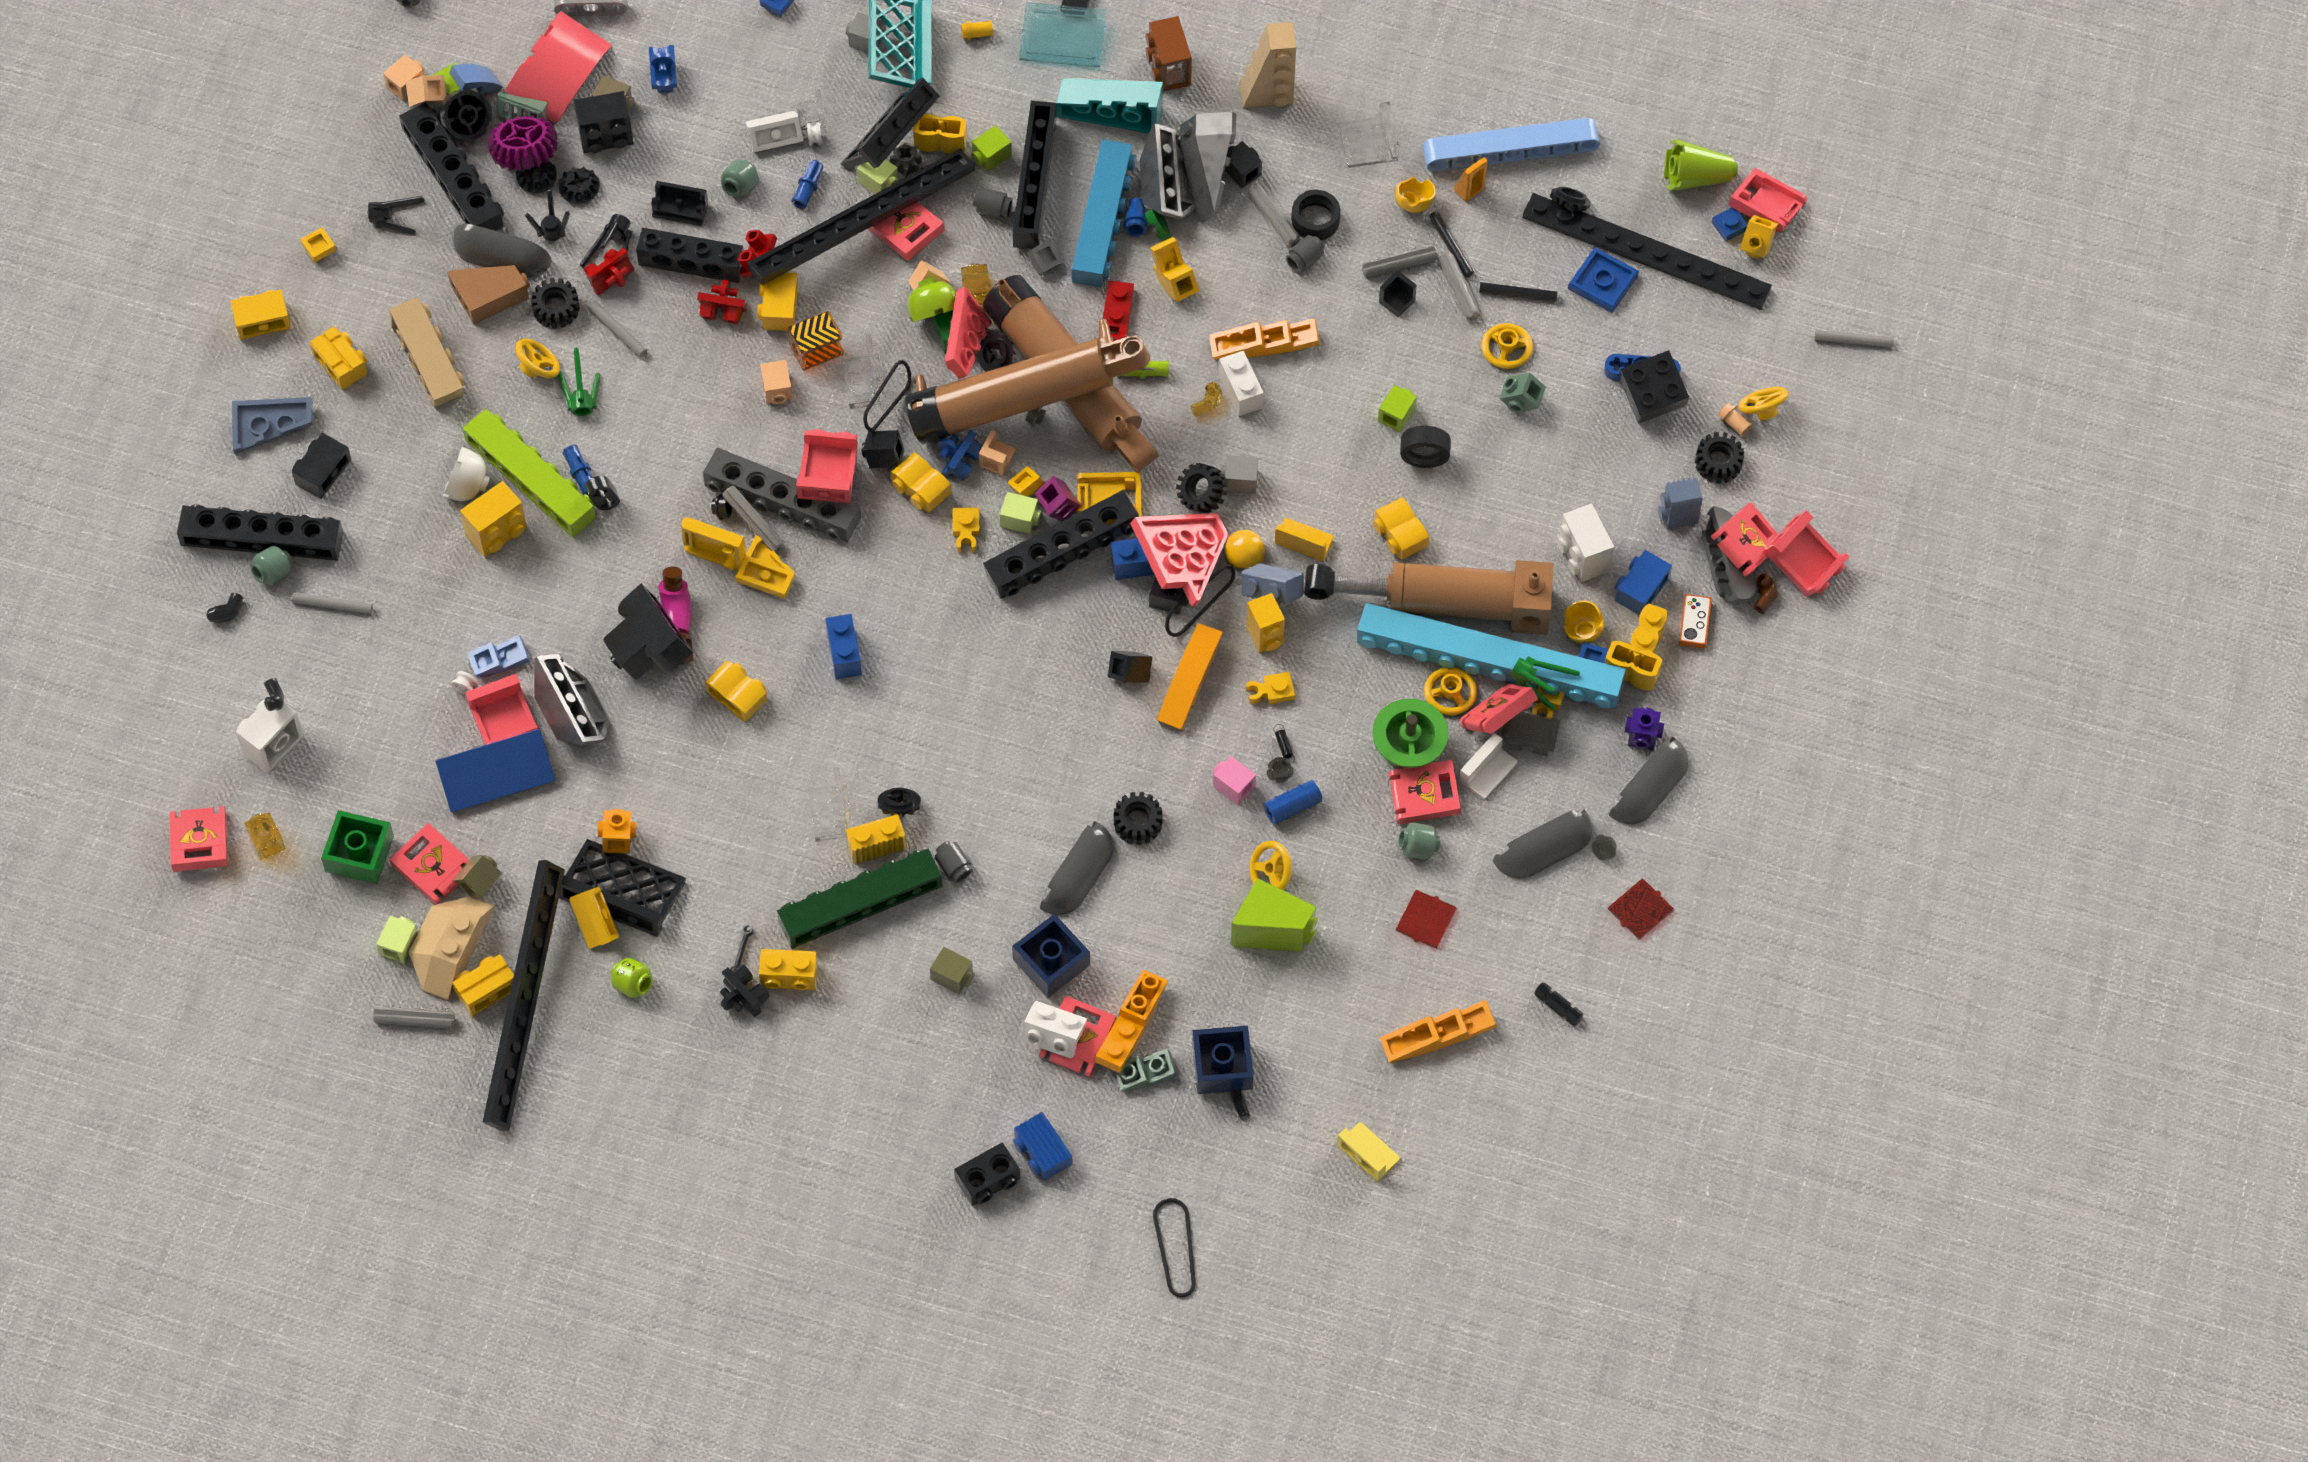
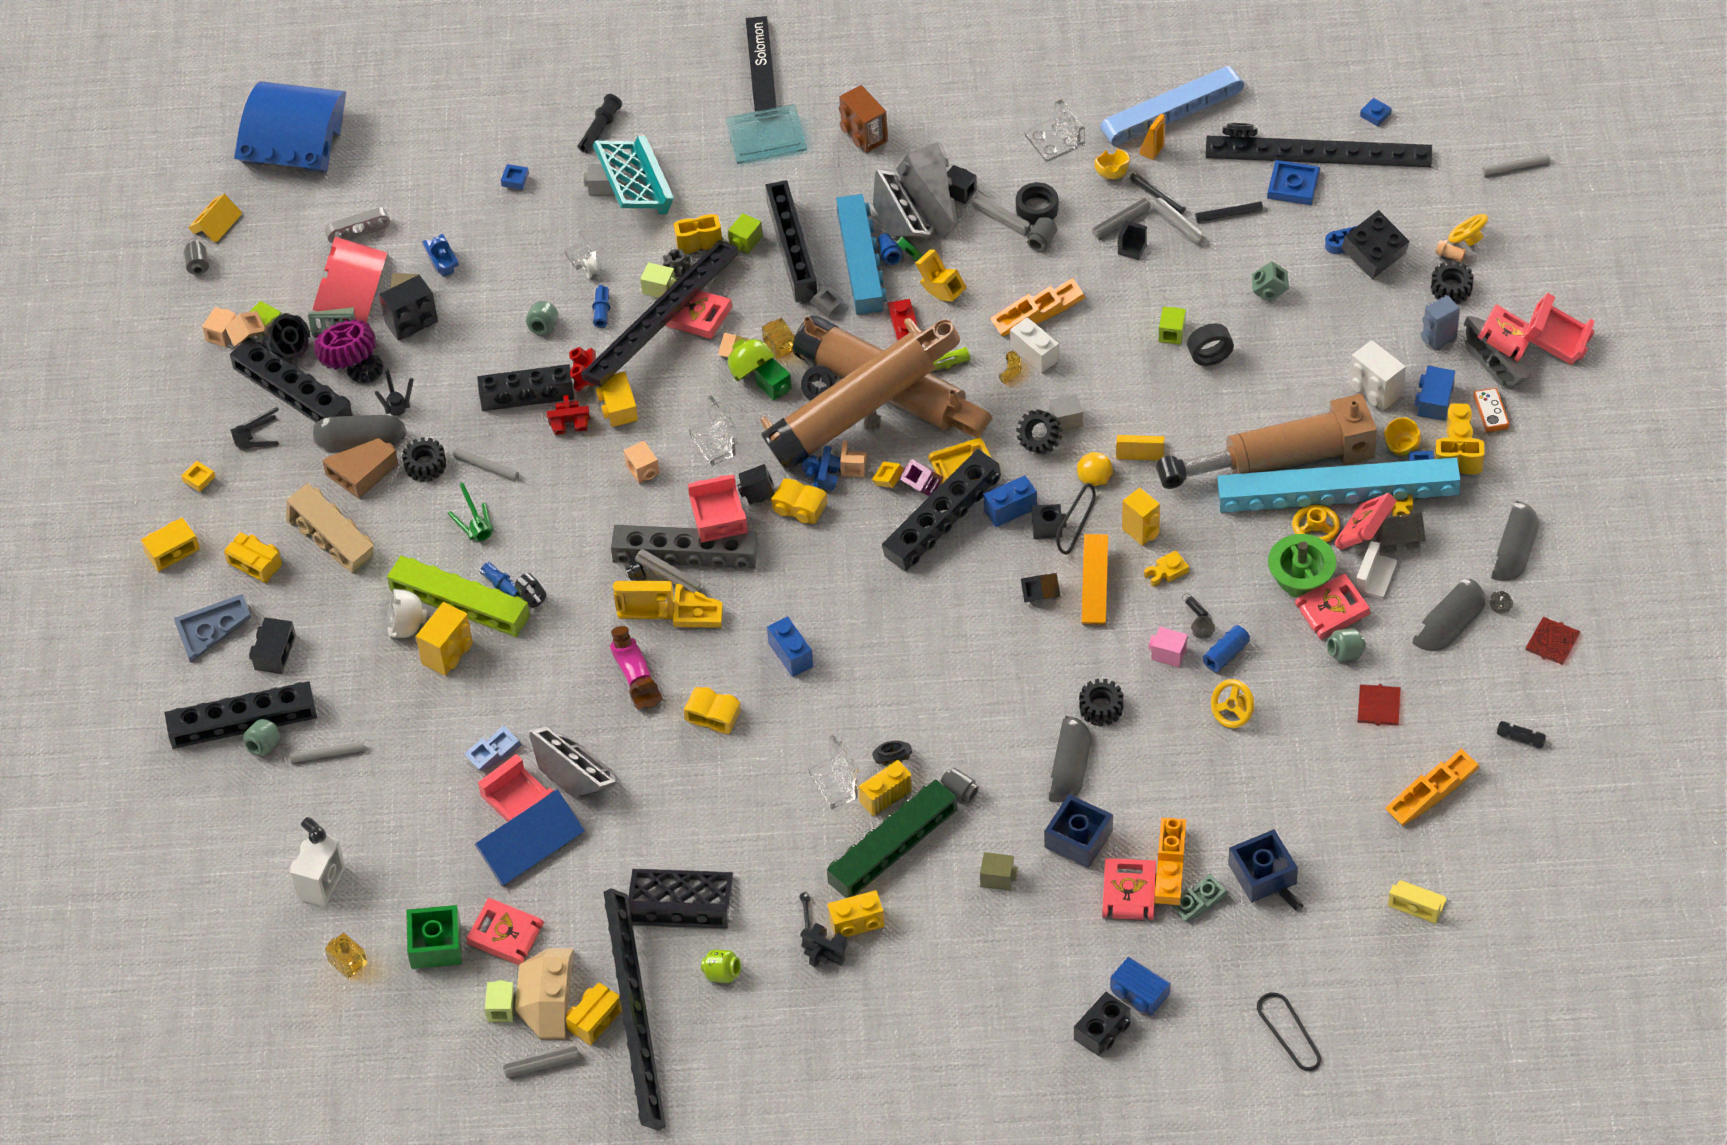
camera: 15 degrees left, 10 degrees down
coral container [170,806,228,872] -> none
black arm [206,593,243,623] -> none
medium blue slope [449,64,503,94] -> none
white bush [451,671,479,695] -> none
olive brick [452,855,502,898] -> none
yellow piece [515,338,560,379] -> none
black gear [559,166,600,204] -> none
yellow panel [569,886,619,949] -> none
black plant [580,214,633,267] -> none
red hips [584,248,635,295] -> none
light orange brick [598,809,637,853] -> none
black brick [603,583,694,680] -> none
black hinge [651,181,708,226] -> none
white panel [745,111,804,152] -> none
piece [787,311,844,371] -> none
black fence [841,78,940,169] -> none
black piece [863,360,911,432] -> none
coral wing [945,287,992,379] -> none
yellow plate [952,508,980,553] -> none
yellow pin [961,20,993,41] -> none
dark grey brick [973,187,1013,219] -> none
yellowish green brick [1000,492,1042,534] -> none
white bracket [1021,1001,1087,1058] -> none
teal wedge [1056,78,1163,134] -> none
coral wing [1130,513,1228,606] -> none
lime slope [1231,878,1318,952] -> none
tan wedge [1239,22,1296,108] -> none
sand blue brick [1241,563,1304,605] -> none
yellow brick [1373,497,1429,560] -> none
yellow piece [1481,323,1533,369] -> none
green plant [1510,656,1580,710] -> none
dark purple brick [1624,707,1664,750] -> none
lime cone [1664,139,1738,191] -> none
coral container [1728,168,1807,233] -> none
yellow brick [1740,215,1778,259] -> none
reddish brown arm [1754,573,1778,614] -> none

